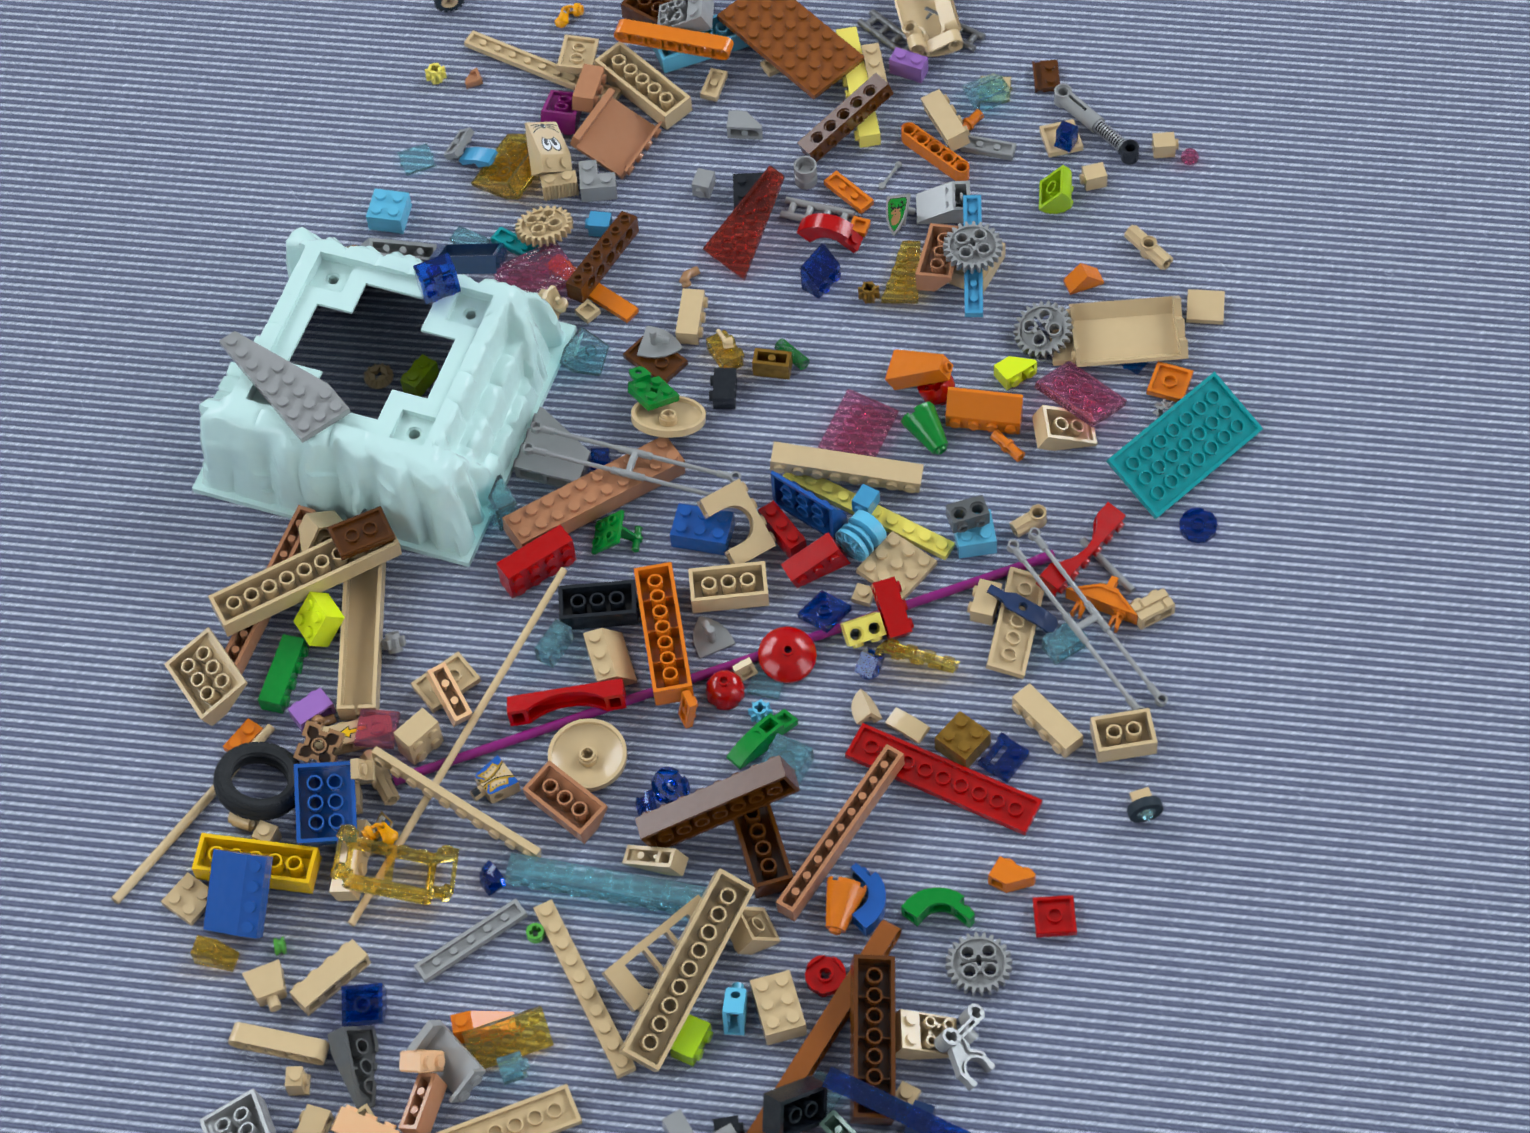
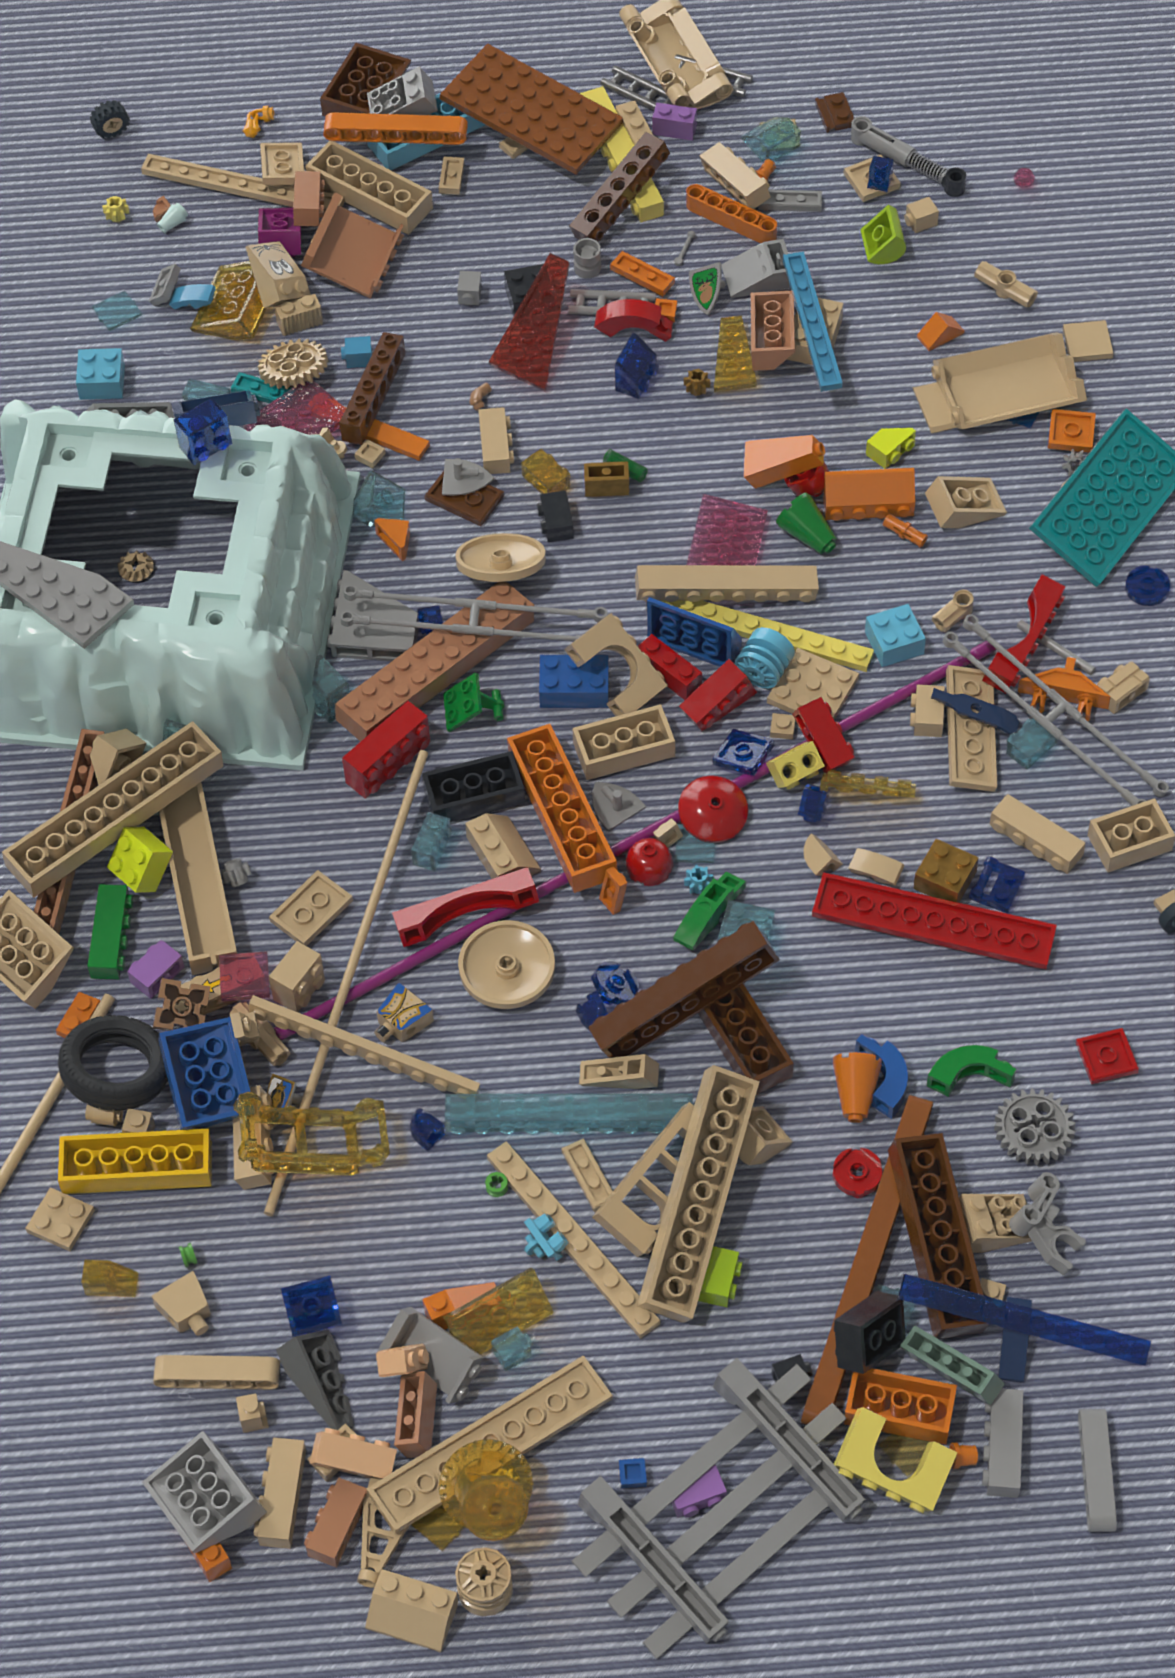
camera: 15 degrees left, 0 degrees up
blue slope [203,849,273,939] -> none
tan brick [290,939,371,1016] -> none
medium nougat arm [311,714,336,726] -> none
reddish brown tile [327,506,396,561] -> none
light orange piece [361,822,398,844] -> none
lime brick [400,354,439,397] -> none
light grey plate [414,898,528,983] -> none
light nougat brick [426,662,472,727] -> none
nougat slope [523,760,608,844] -> none
light grey brick [579,160,618,202] -> none
green plate [628,366,680,411] -> none
tan hand [716,329,734,349] -> none
medium azure torso [722,982,748,1035] -> none
light grey slope [727,110,763,140] -> none
tan brick [750,970,807,1046] -> none
nougat brick [776,744,905,922] -> none
dark azure brick [852,484,880,514] -> none
light grey gear [943,221,1003,274] -> none
dark grey brick [946,495,990,534] -> none
orange slope [988,856,1036,893] -> none
light grey gear [1013,300,1073,359] -> none
clear pink plate [1034,361,1127,428] -> none
tan brick [1152,132,1179,158] -> none
none -> light aqua cone [157,203,188,233]
none -> orange slope [374,518,410,561]
none -> medium azure hips [524,1213,569,1261]
none -> tan tile [561,1138,613,1212]

